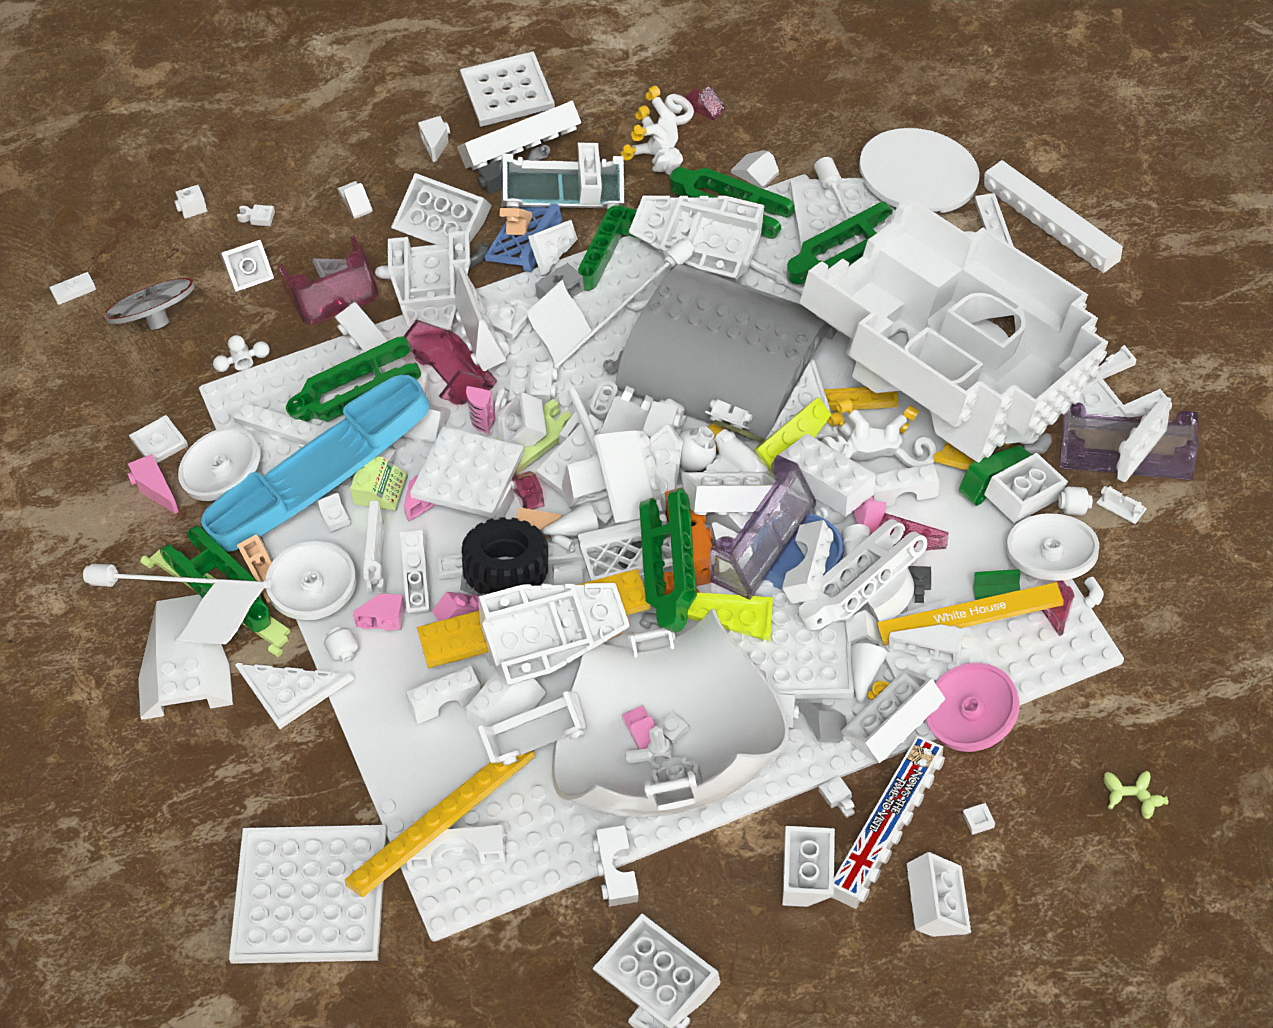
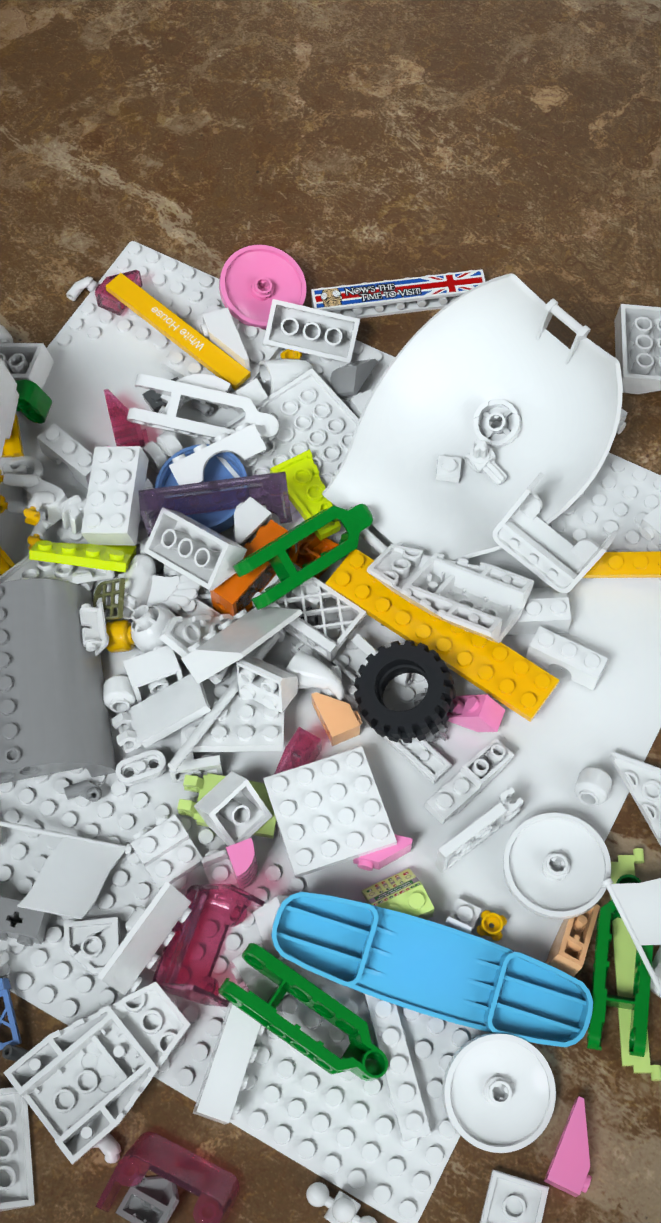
camera: 130 degrees left, 10 degrees up
bright pink slope [353,594,405,631] -> none
bright pink slope [622,705,655,749] -> none
white plate [819,776,855,818] -> none
white slope [907,852,971,937] -> none
white plate [963,803,995,835] -> none
green panel [973,569,1020,600] -> none
white dish [1007,514,1099,581] -> none
yellowish green piece [1104,771,1168,819] -> none
none -> yellow plate [476,910,507,941]

